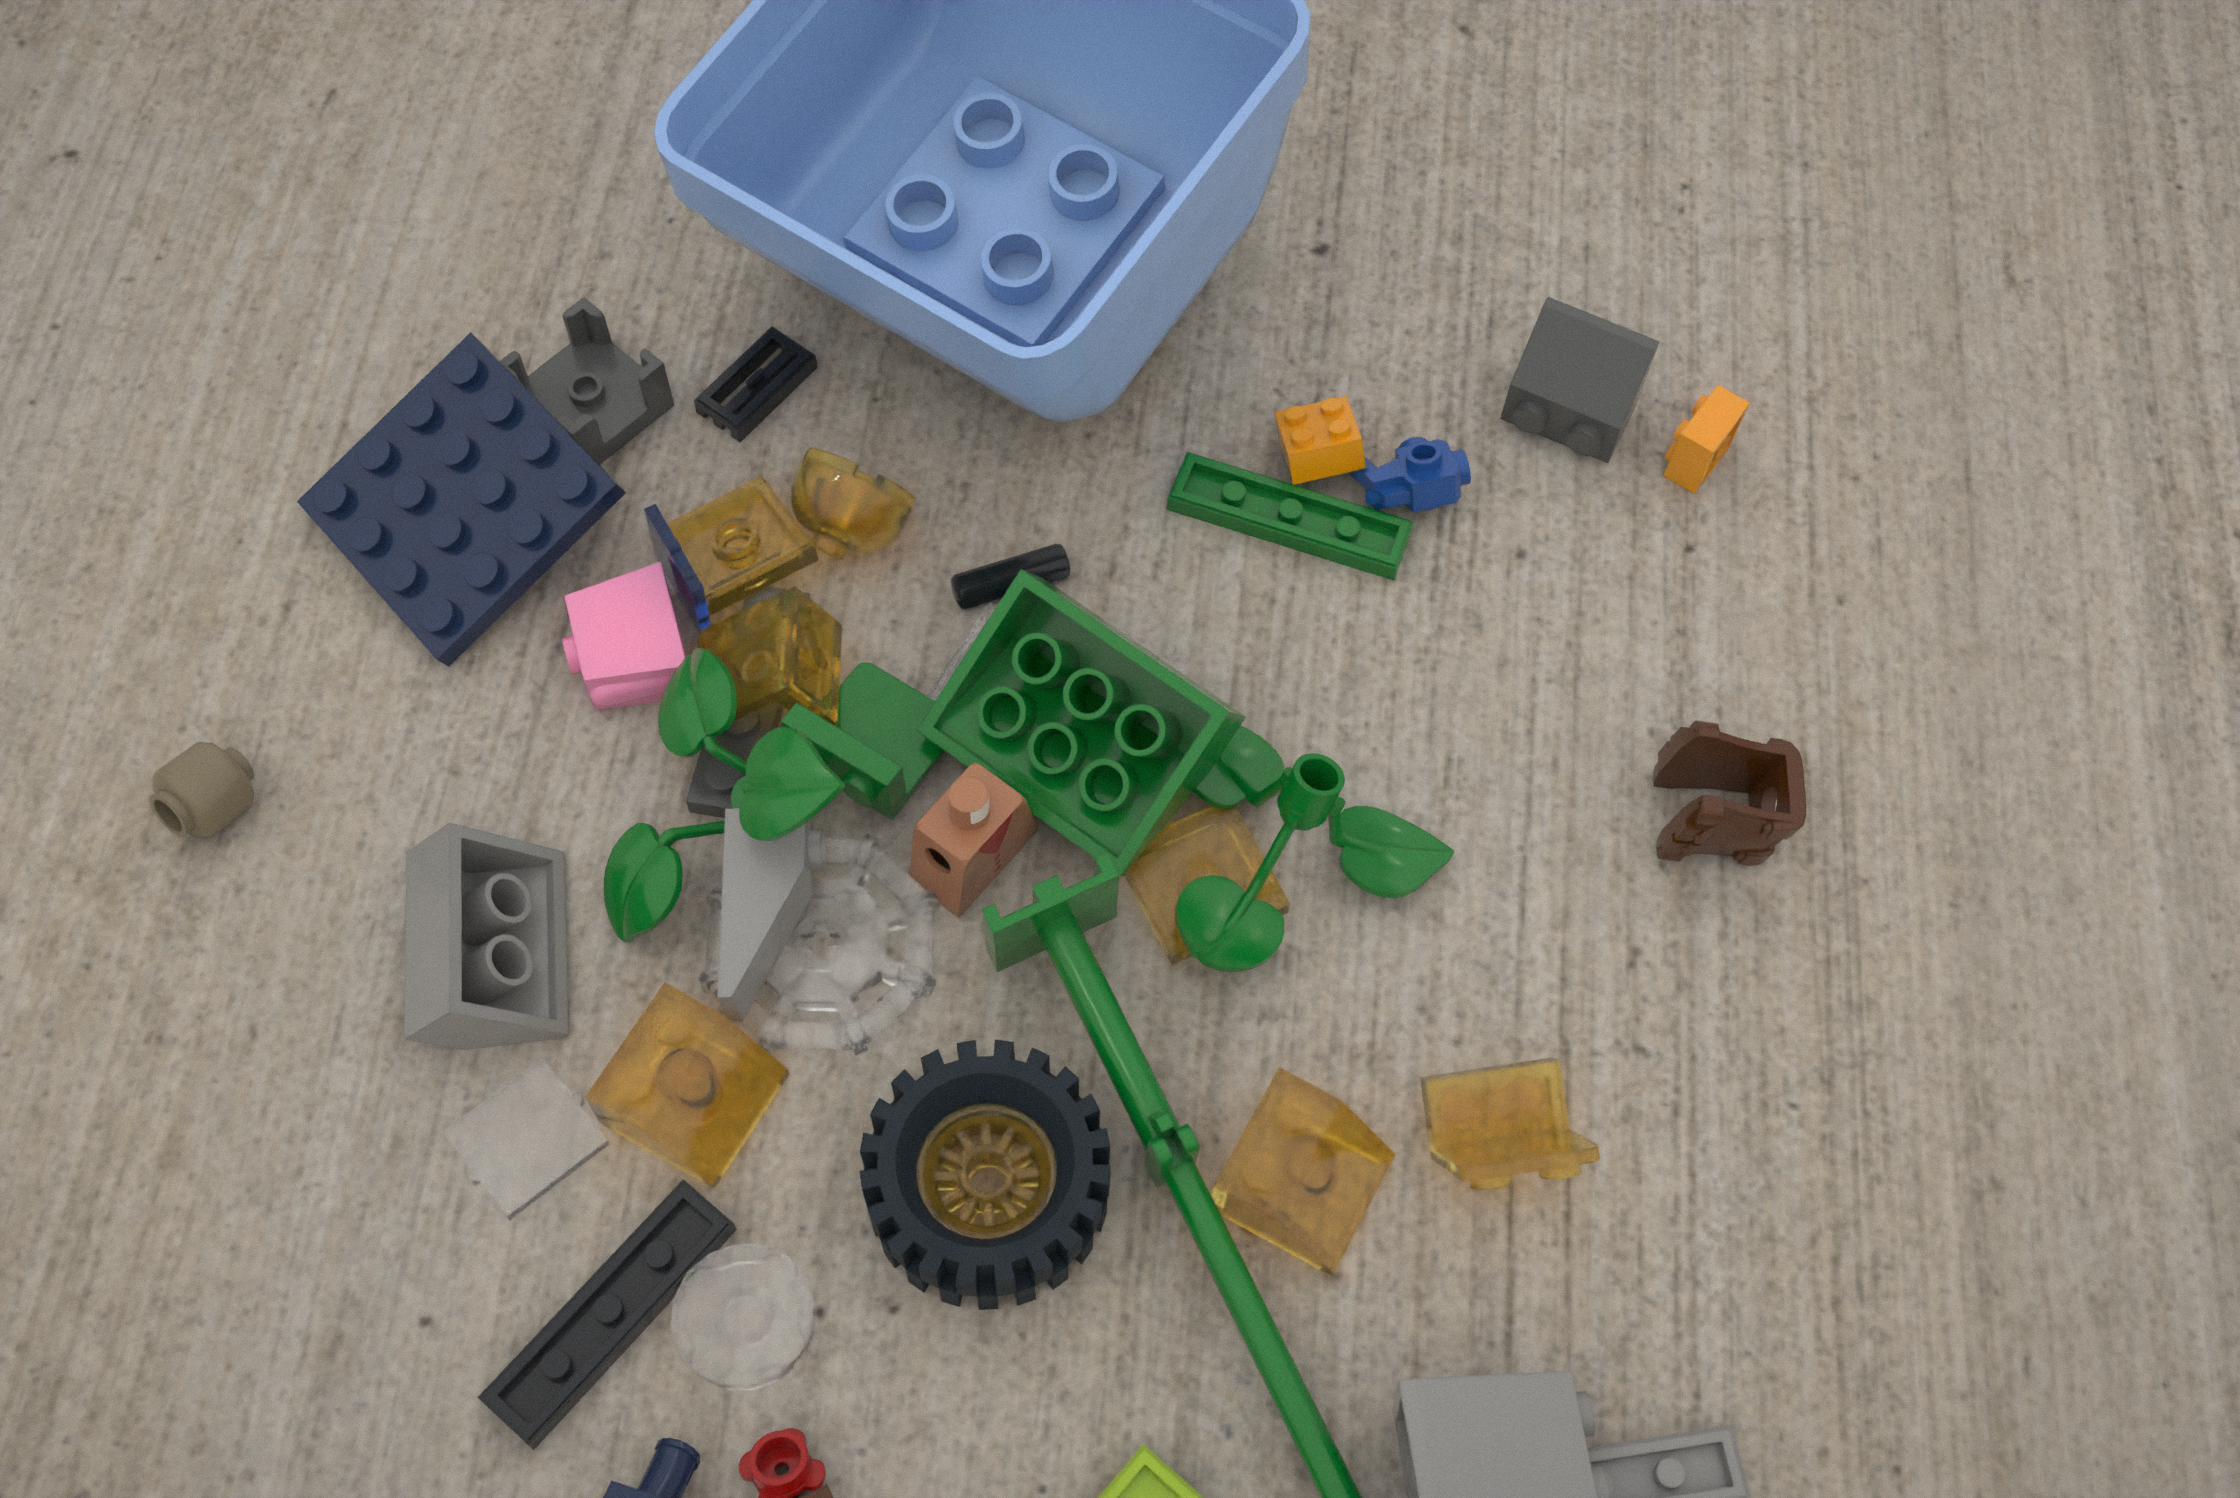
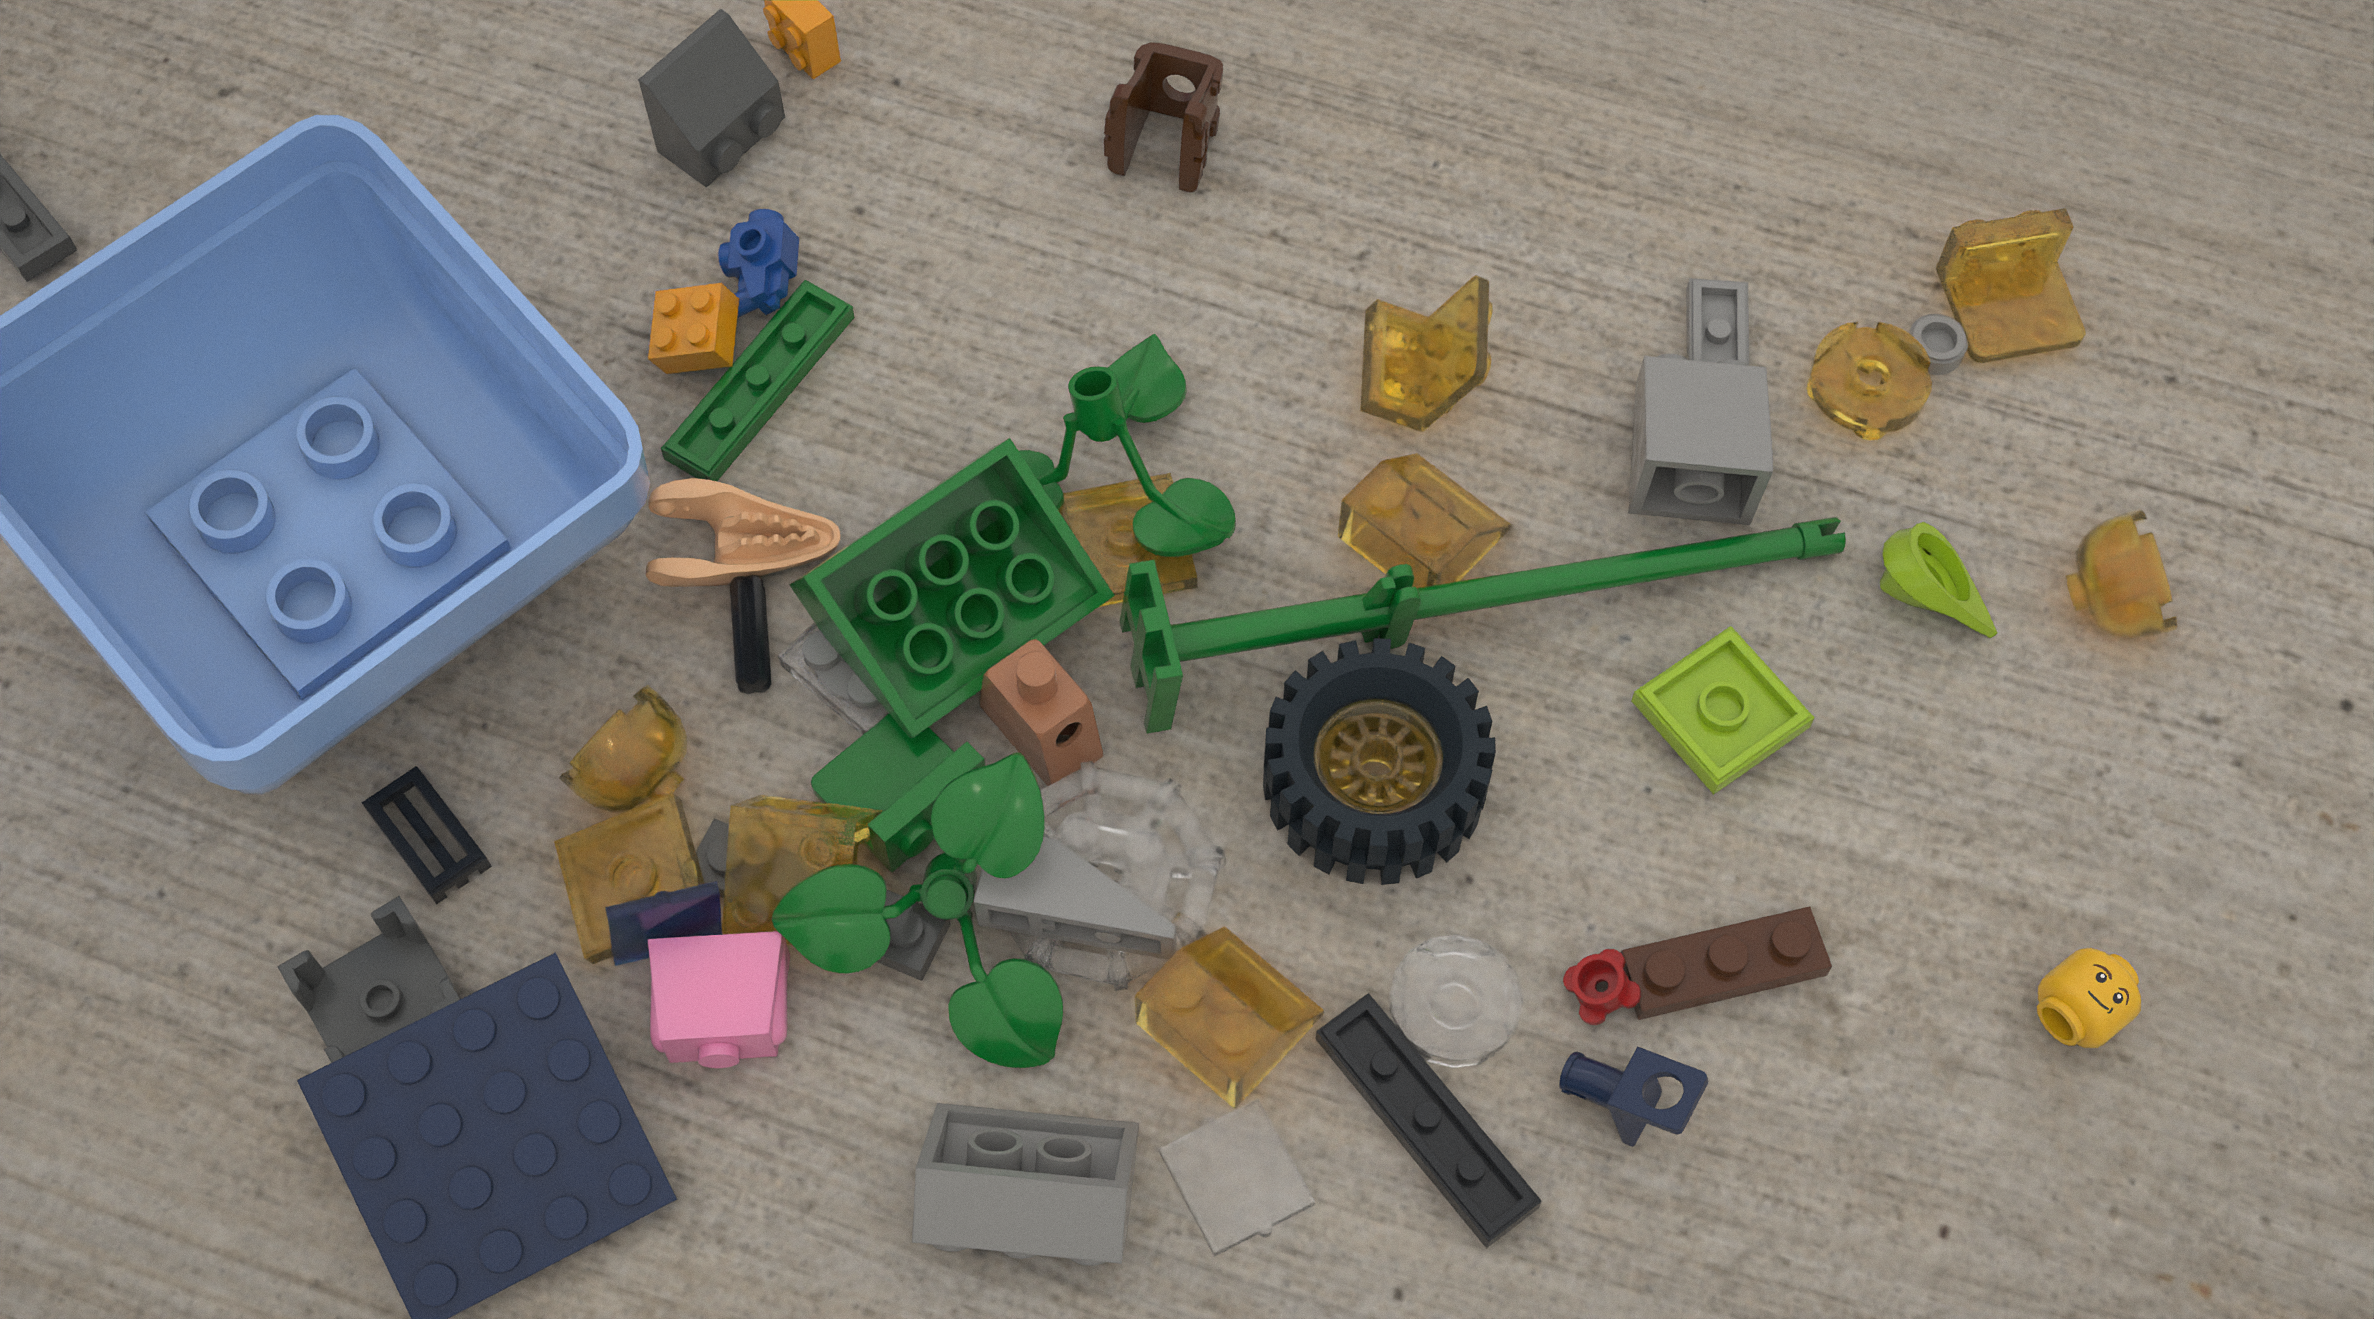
camera: 75 degrees left, 0 degrees up
none -> light nougat animal [646,478,840,587]

